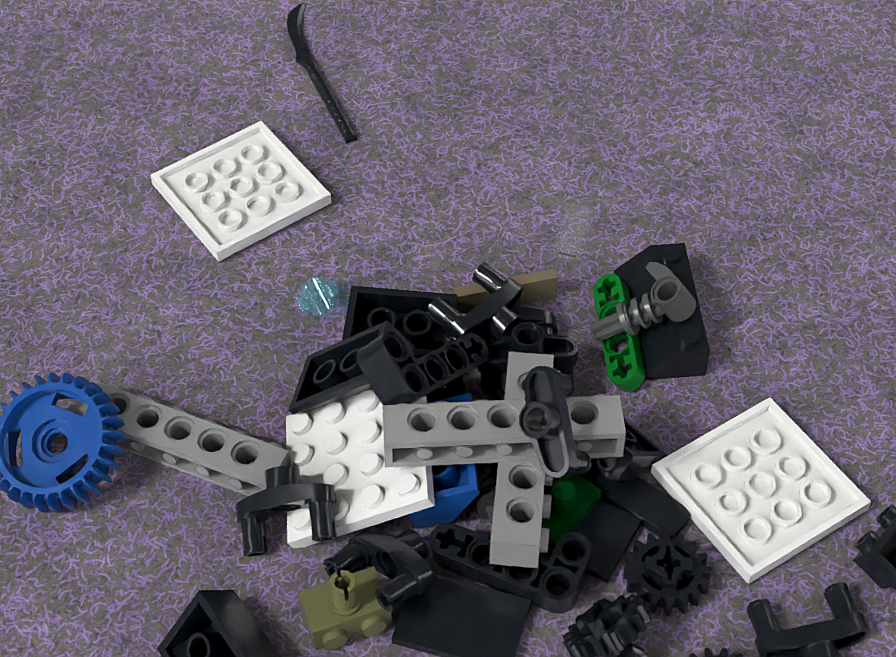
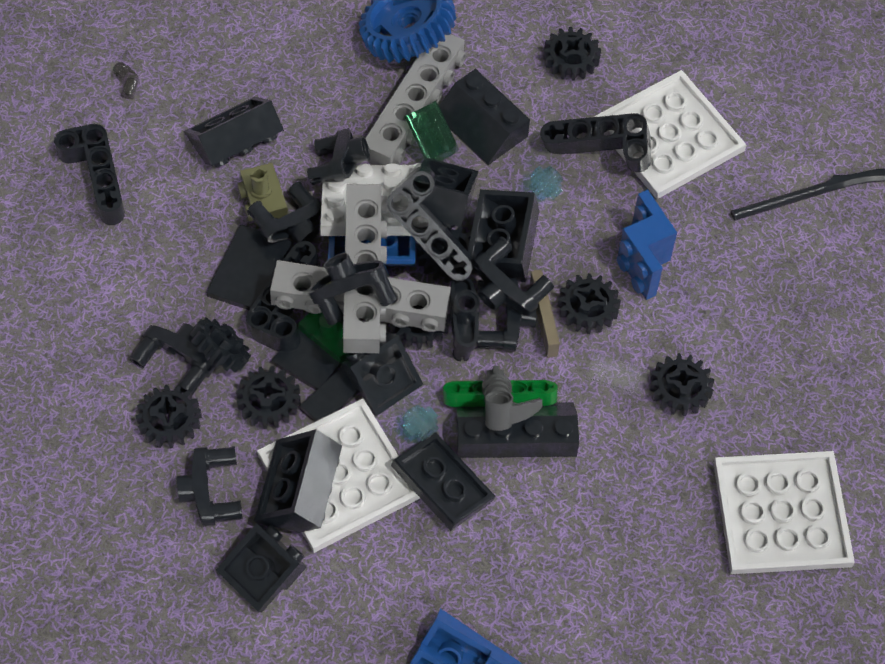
camera: 90 degrees right, 10 degrees up
none -> black slope [254,429,342,532]
none -> black tile [391,433,496,531]
none -> clear light blue gear [402,405,439,441]
none -> clear green brick [404,101,460,161]
none -> black slope [434,68,530,165]
none -> black beam [540,113,651,173]
none -> black gear [543,27,601,81]
none -> black gear [557,273,621,334]
none -> blue bracket [617,189,677,300]
none -> black gear [649,353,714,416]
none -> white plate [713,451,855,574]

